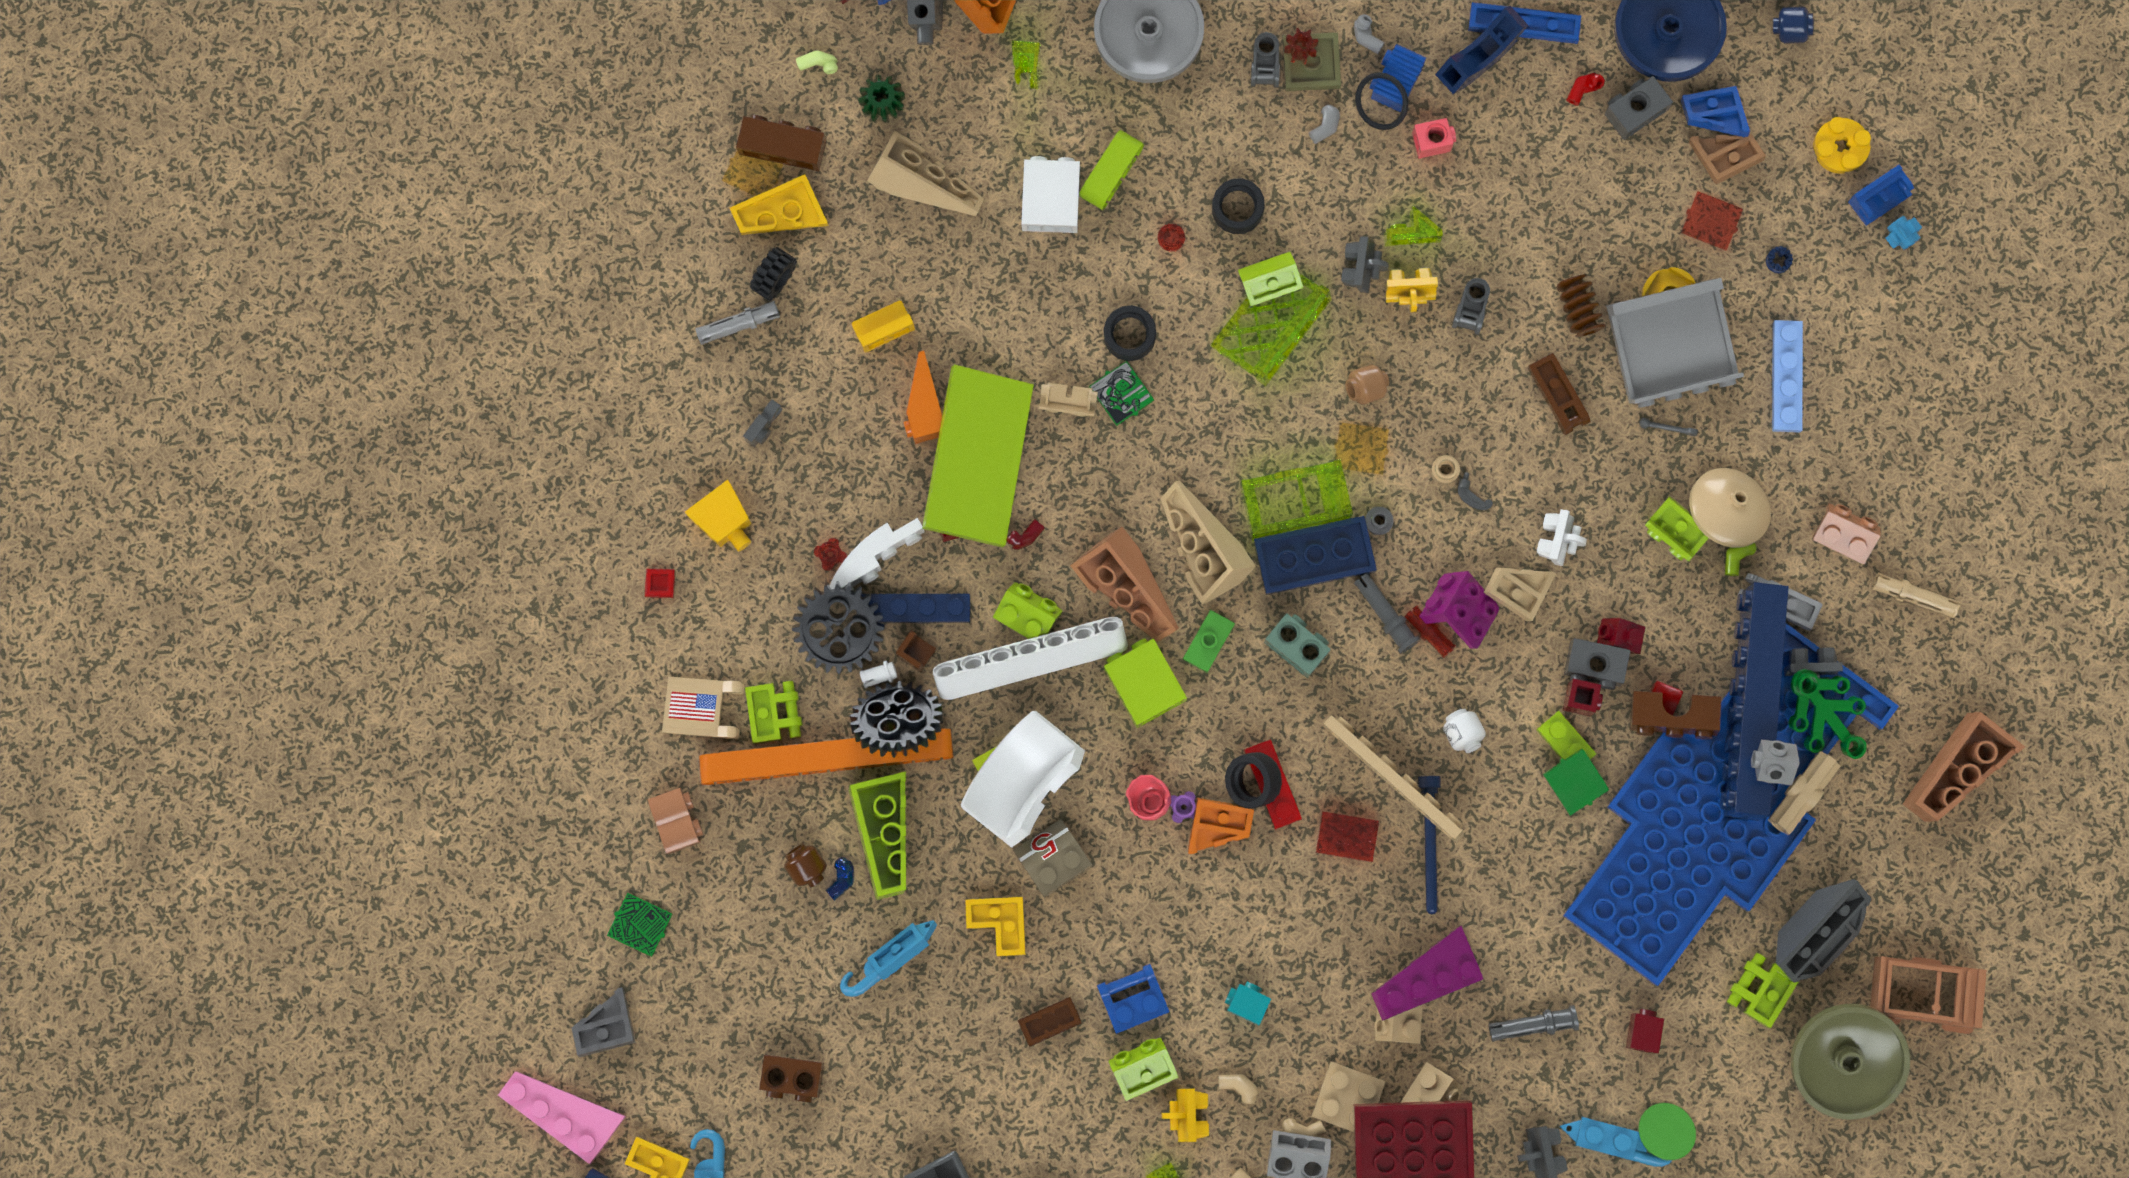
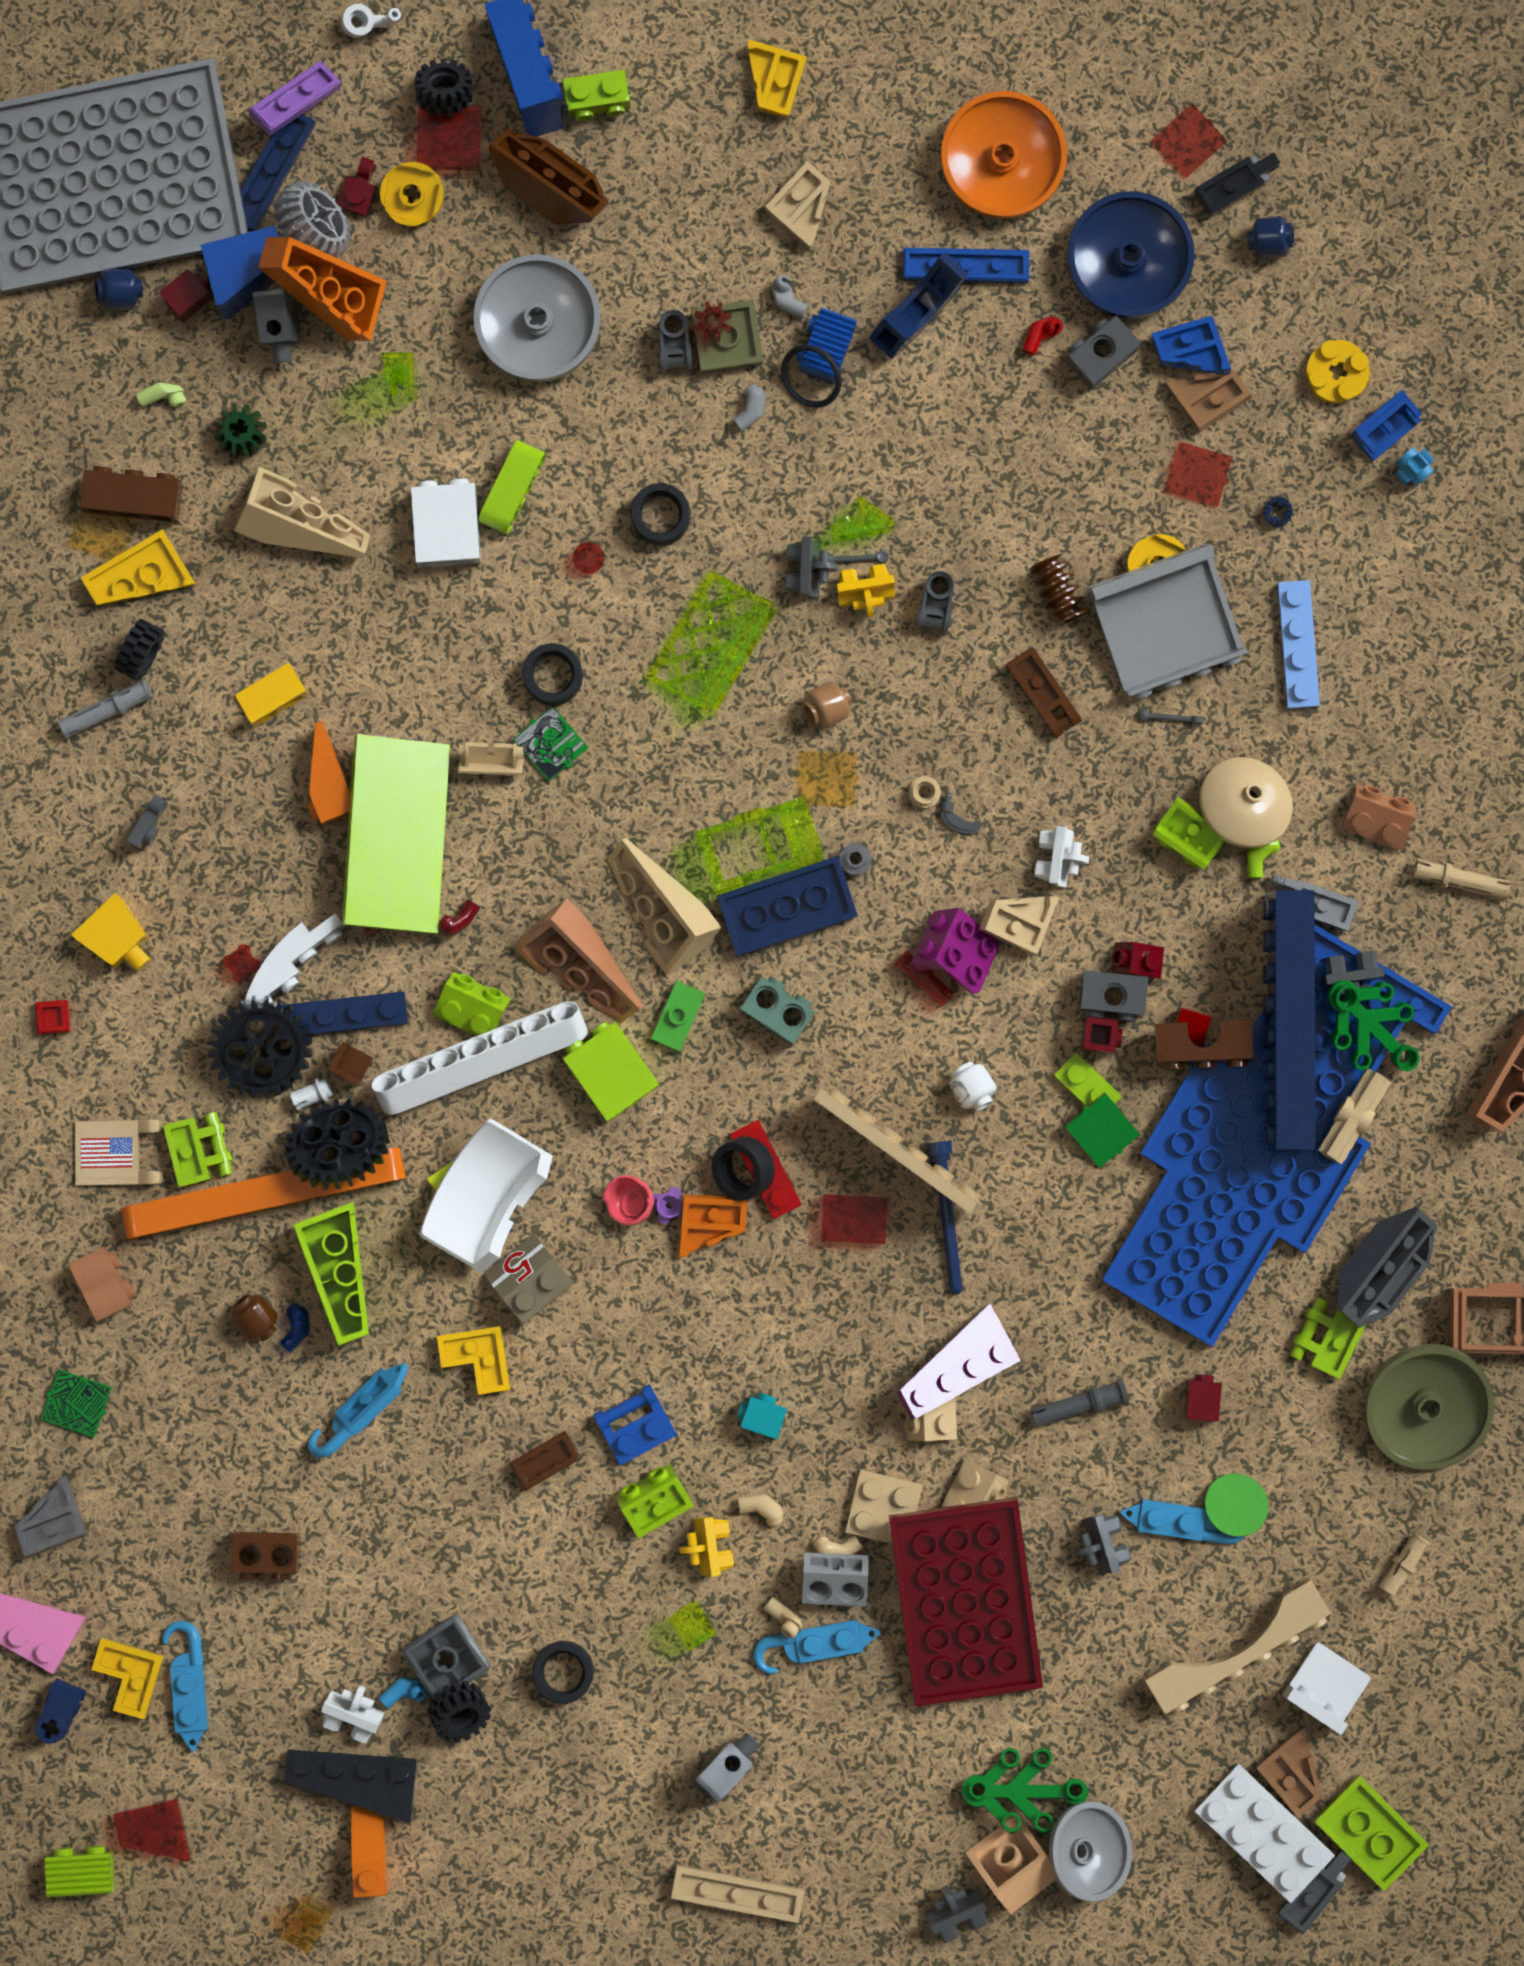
camera: 15 degrees left, 5 degrees up
lime panel [1238,252,1304,306] -> none
dark grey pin [1354,573,1421,654] -> none
coral brick [1412,118,1456,159] -> none
light grey brick [1751,739,1800,785] -> none
none -> dark grey hinge [829,550,889,564]

